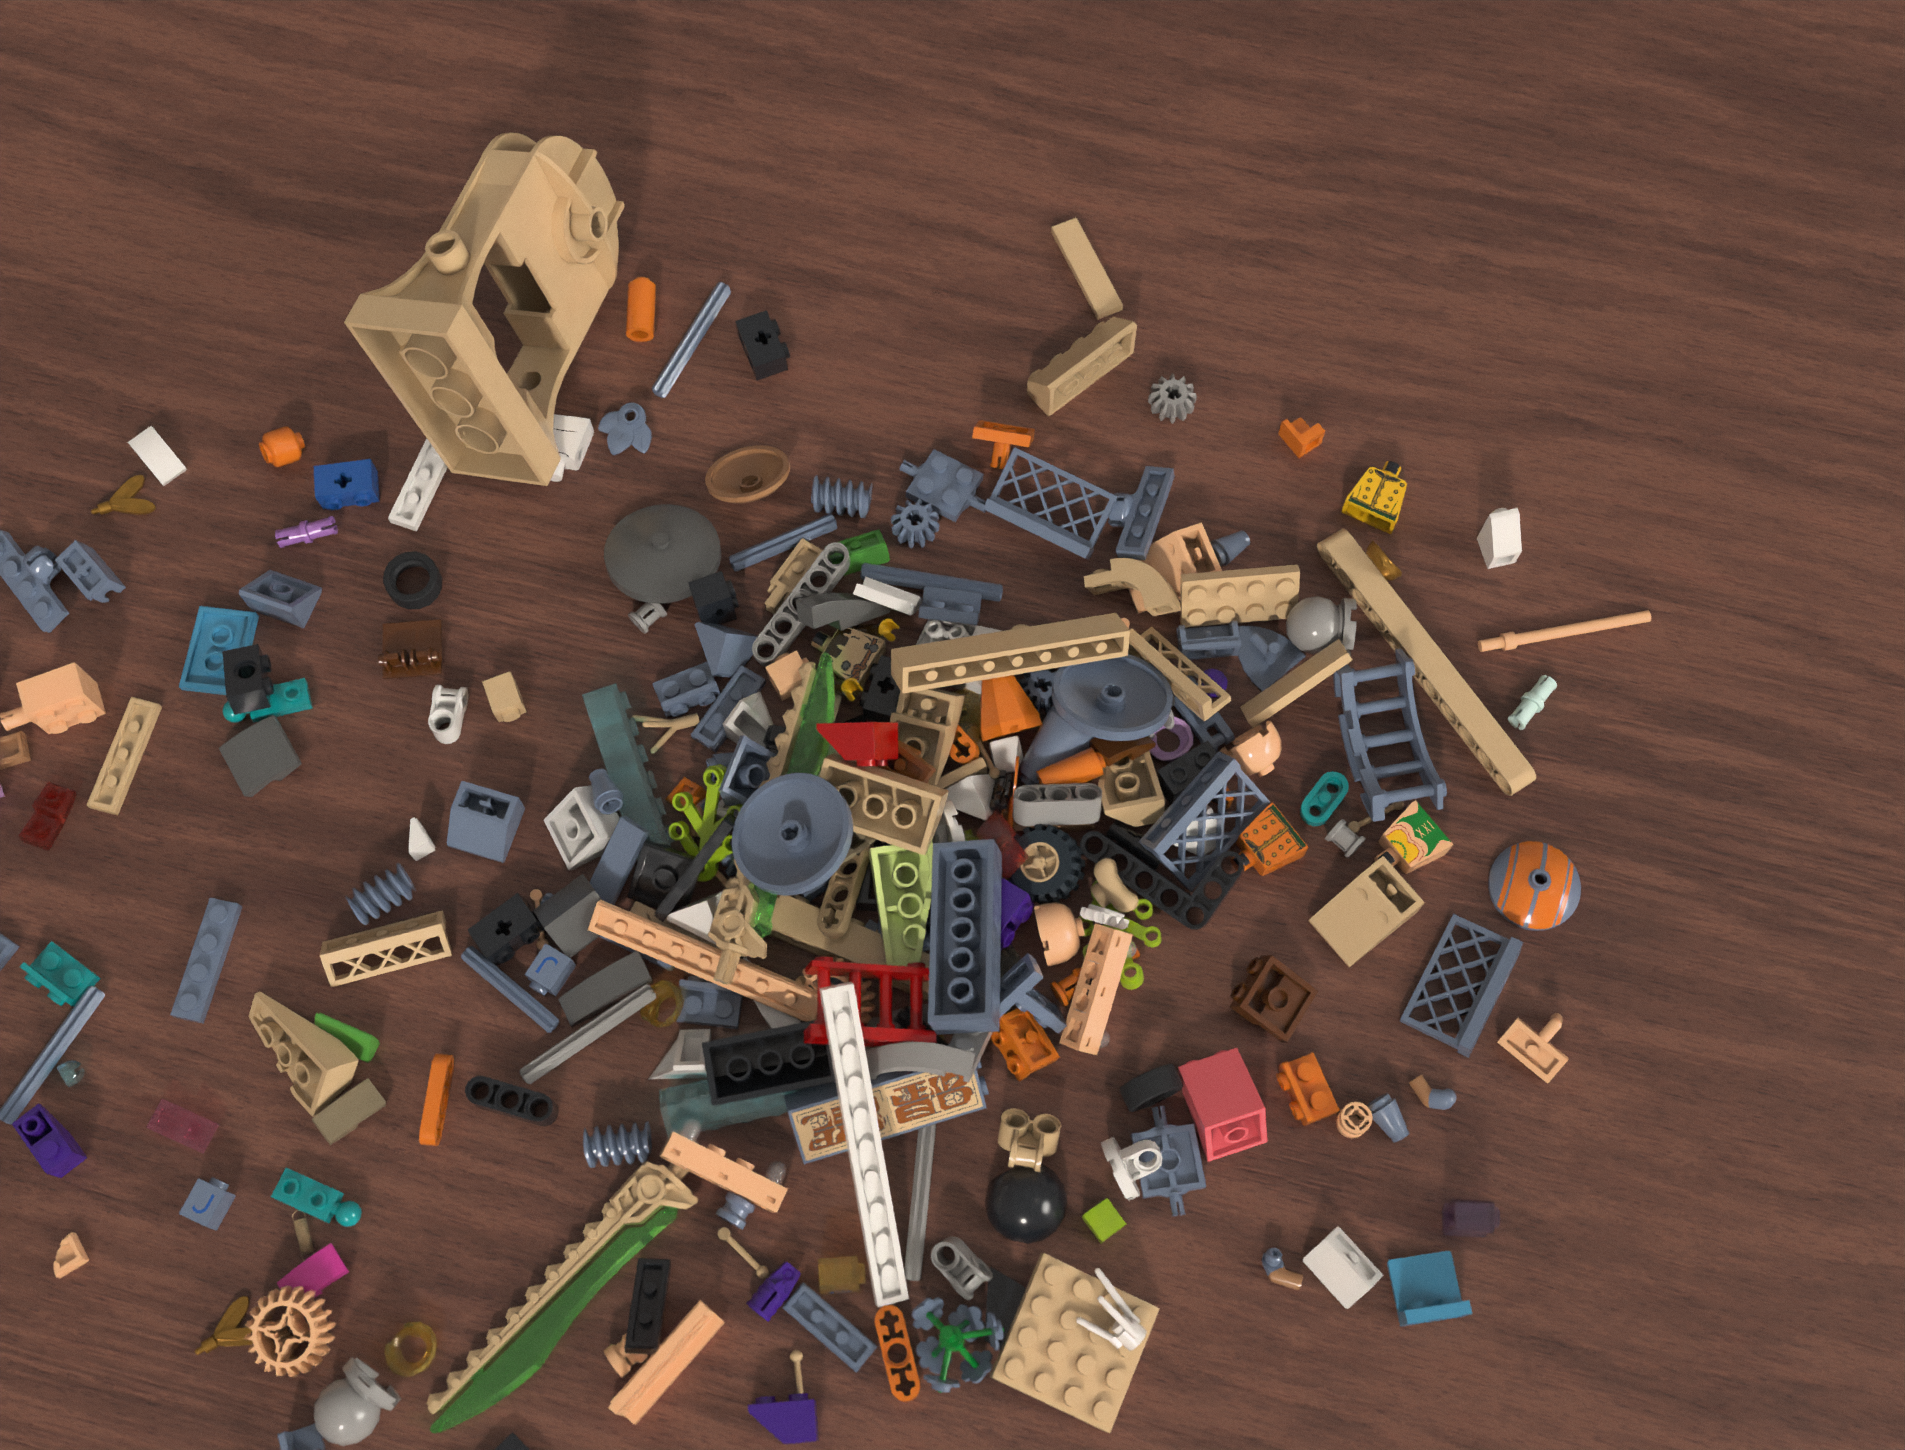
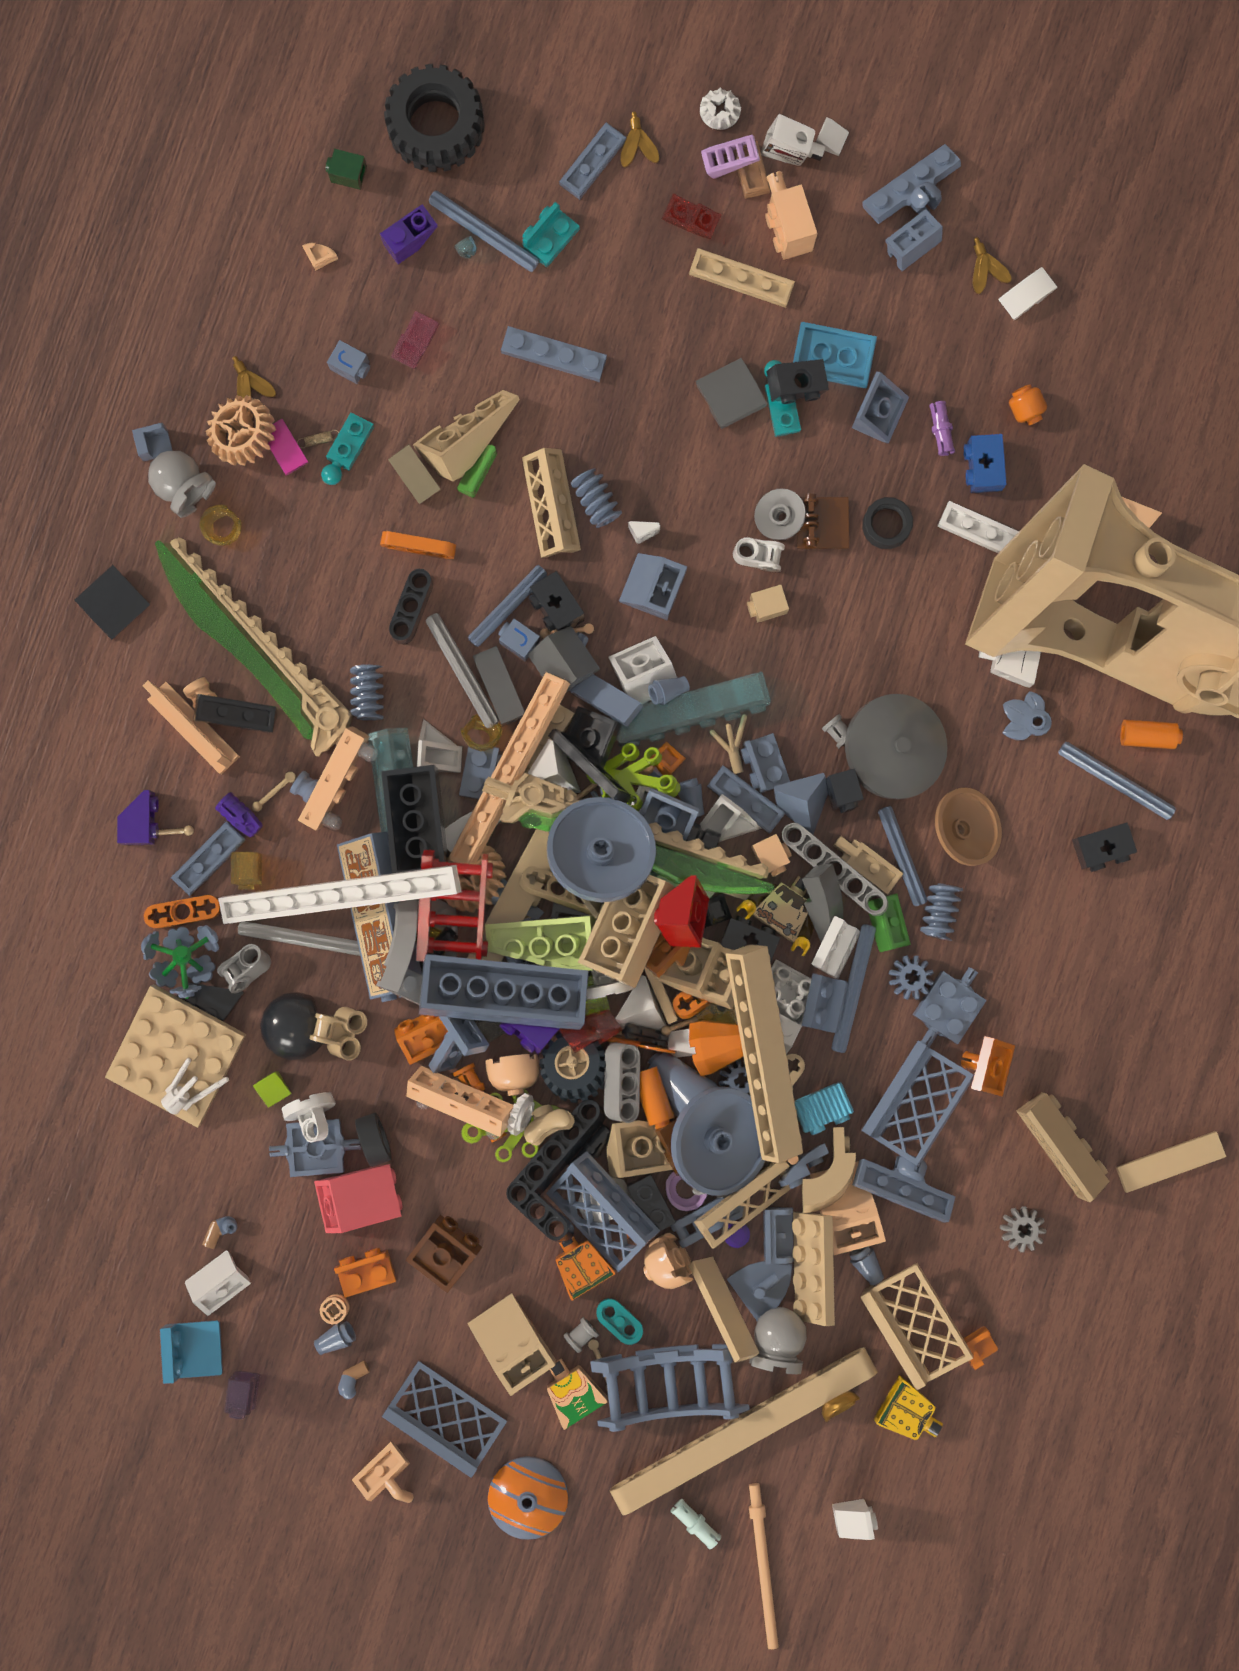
camera: 90 degrees right, 15 degrees up
none -> light grey dish [754,489,806,540]
none -> sand blue slope [779,1143,829,1189]
none -> medium azure brick [794,1082,854,1135]
none -> tan fence [861,1263,974,1390]

